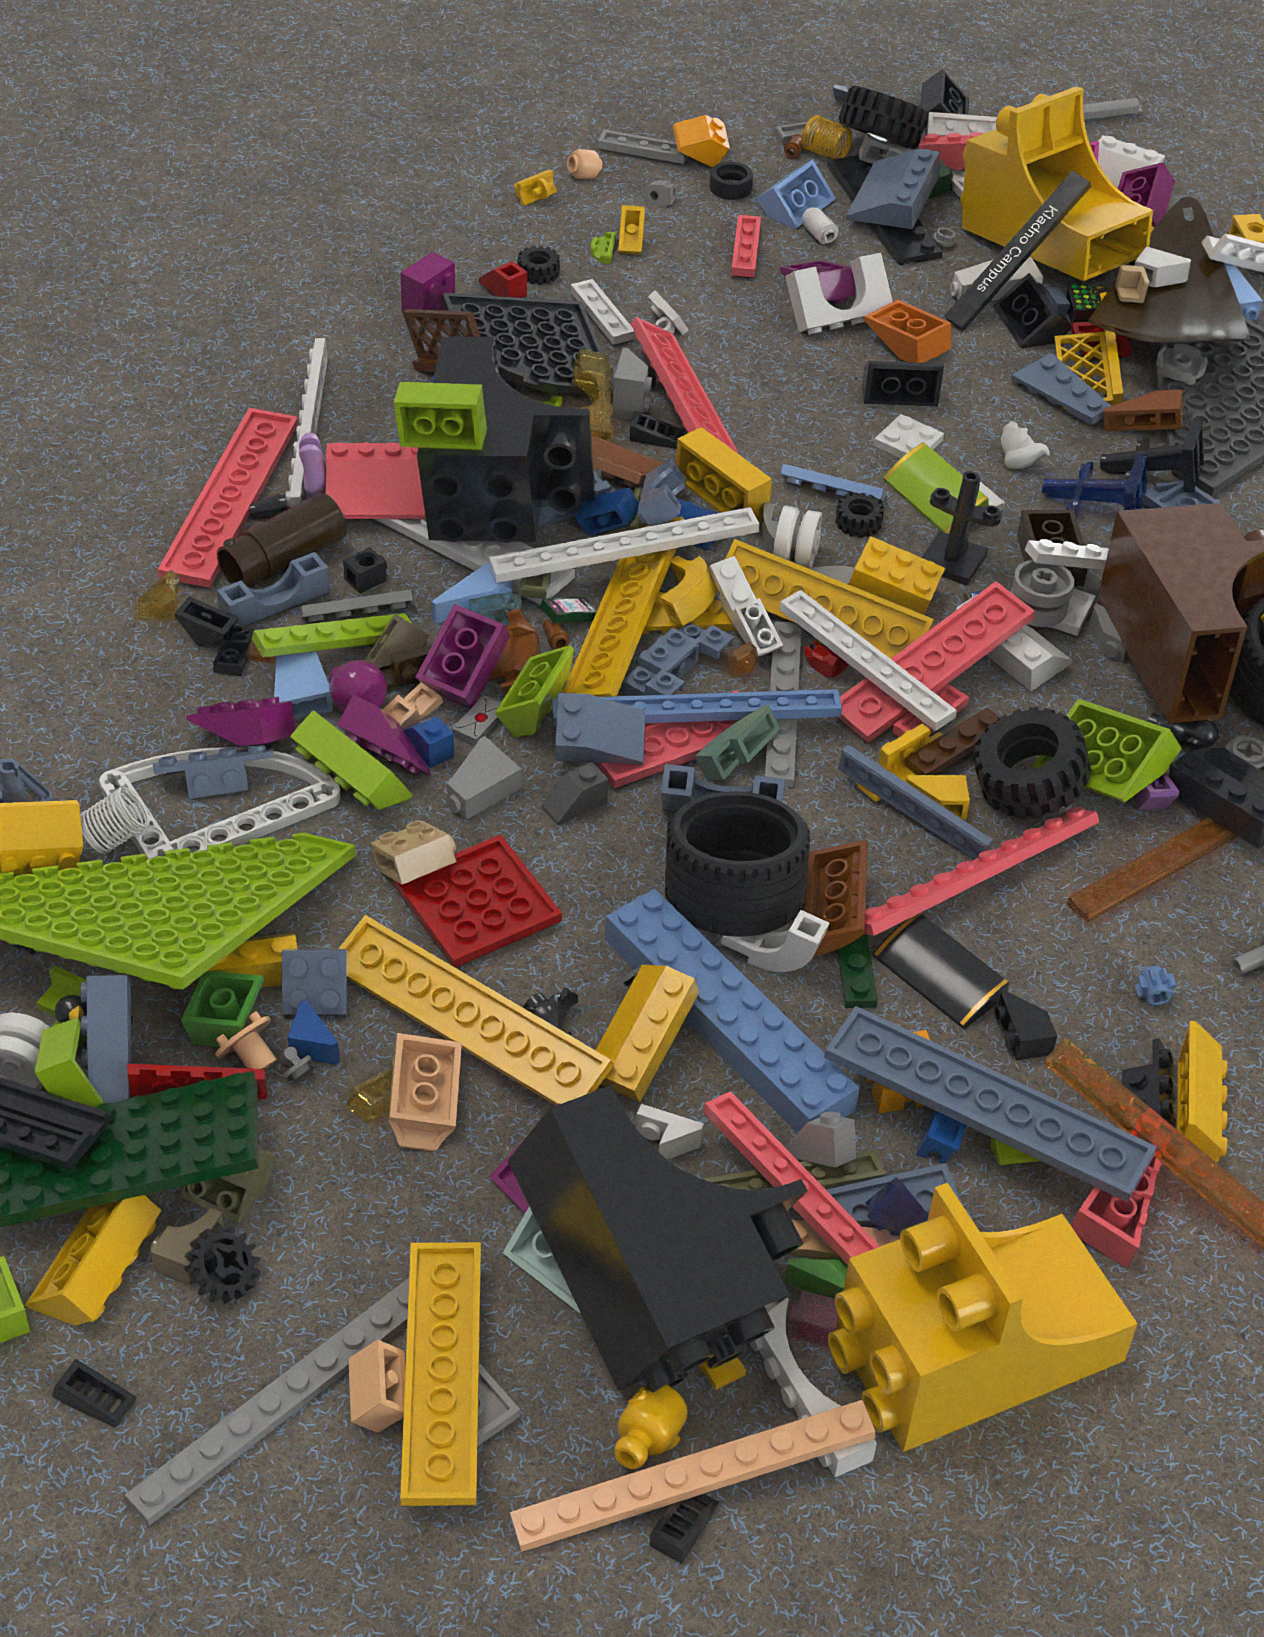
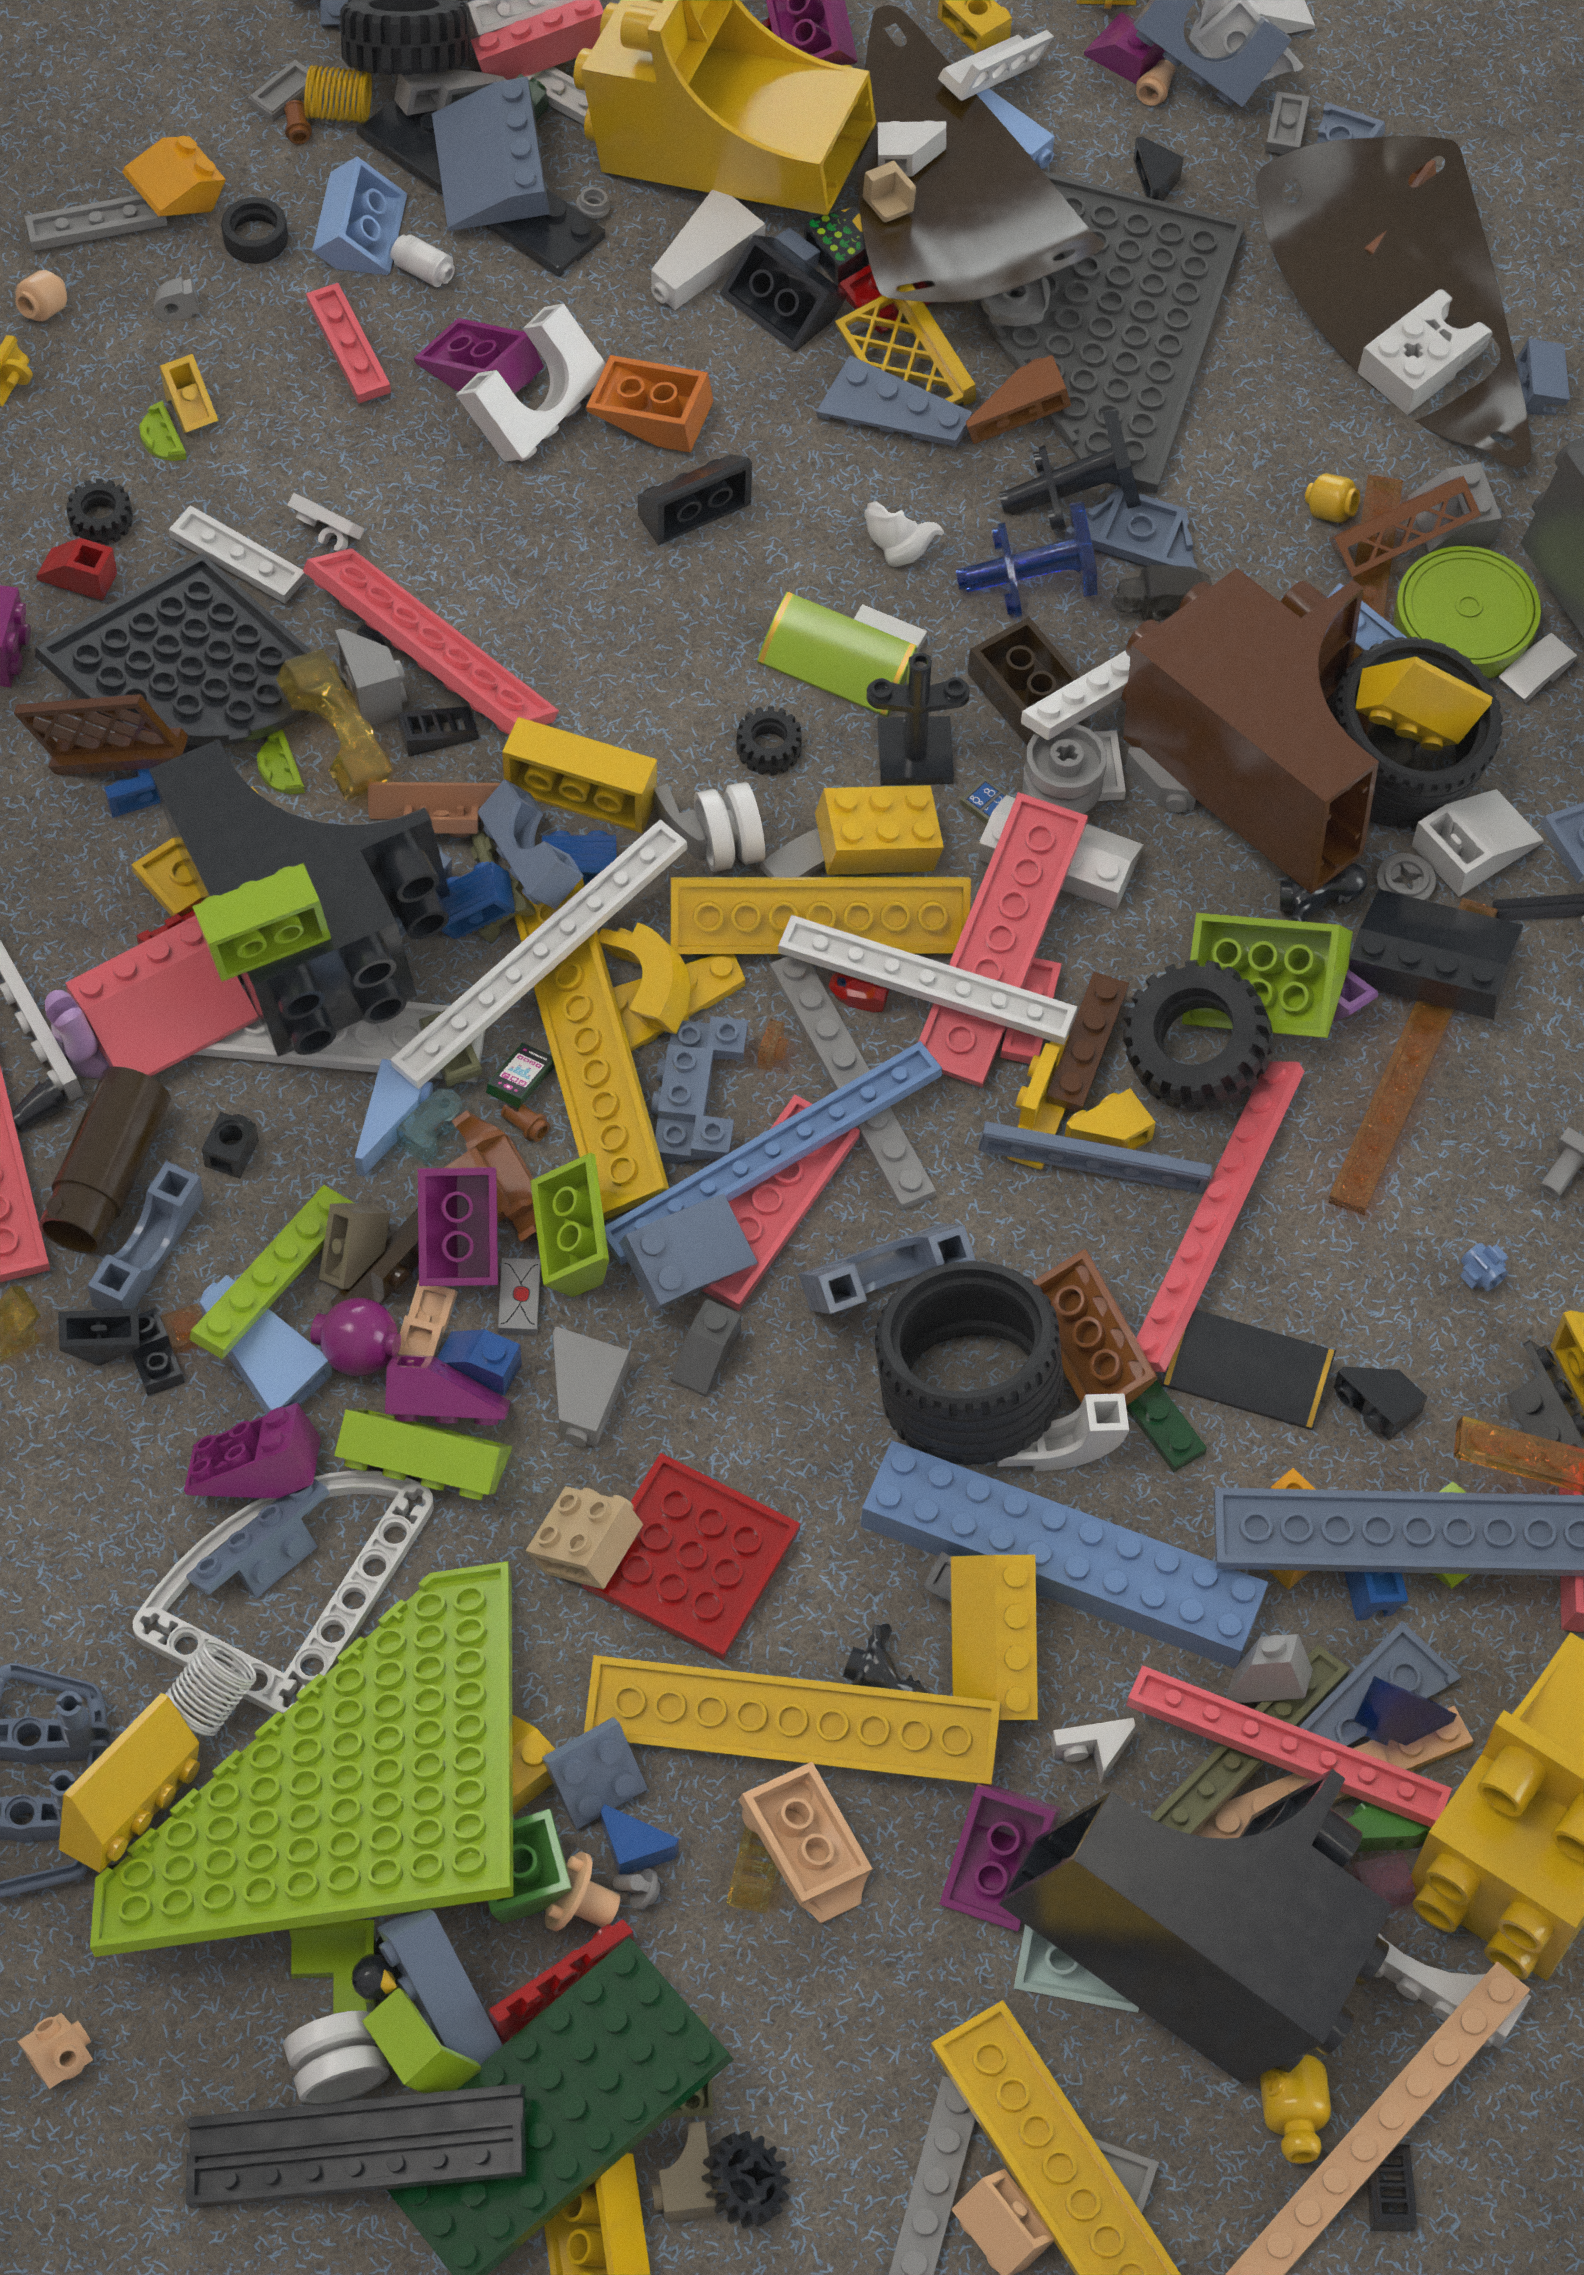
camera: 30 degrees left, 15 degrees up
light grey plate [299,589,413,622] -> none
sand green slope [695,705,780,780] -> none
white slope [709,556,783,657] -> none
light blue plate [781,464,886,502] -> none
white plate [874,414,944,458] -> none
black tile [944,171,1092,331] -> none

